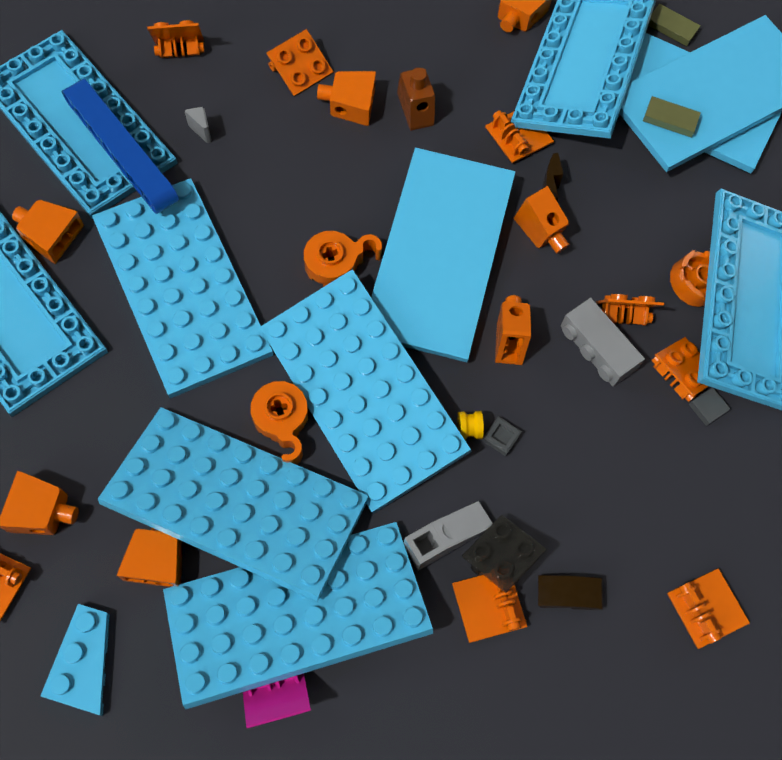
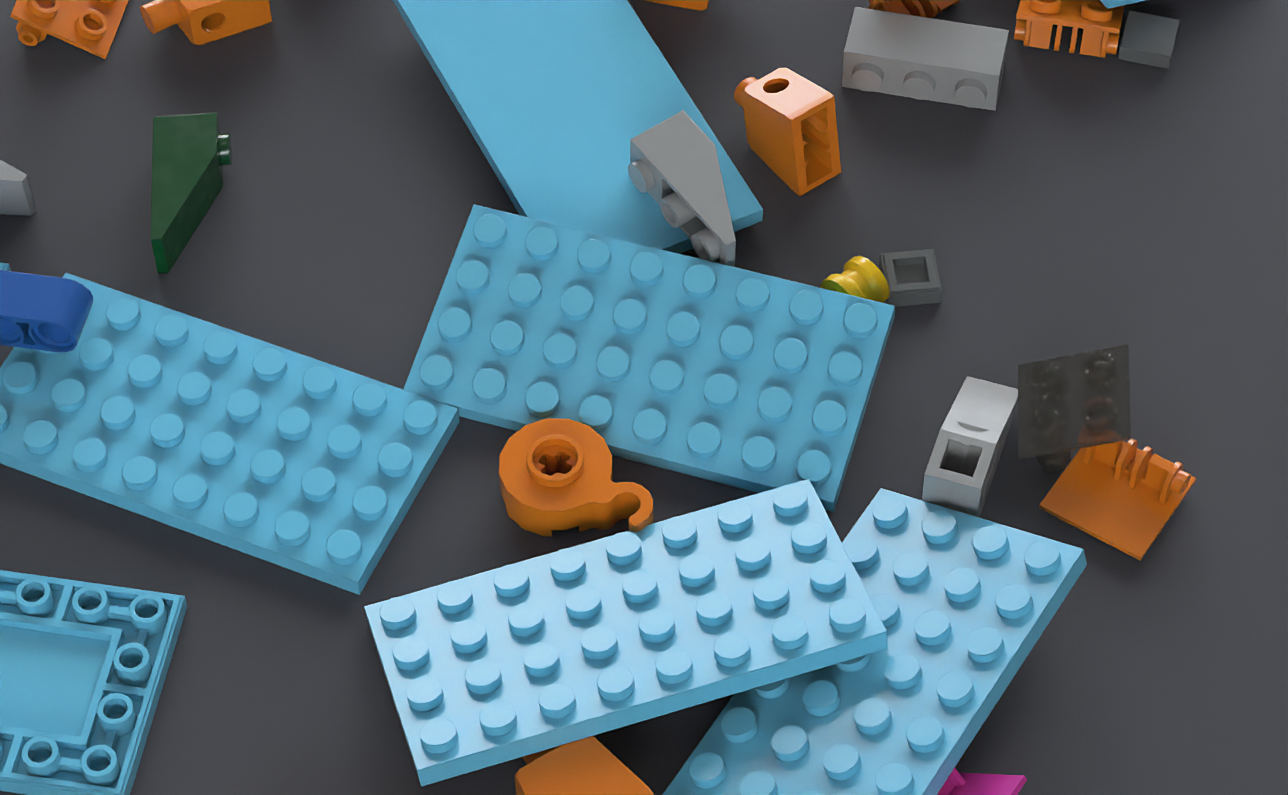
camera: 35 degrees left, 15 degrees down
orange piece [304,231,382,287] -> none
dark brown slope [538,575,603,610] -> none
none -> dark green slope [150,112,232,274]
none -> light grey slope [628,110,736,267]

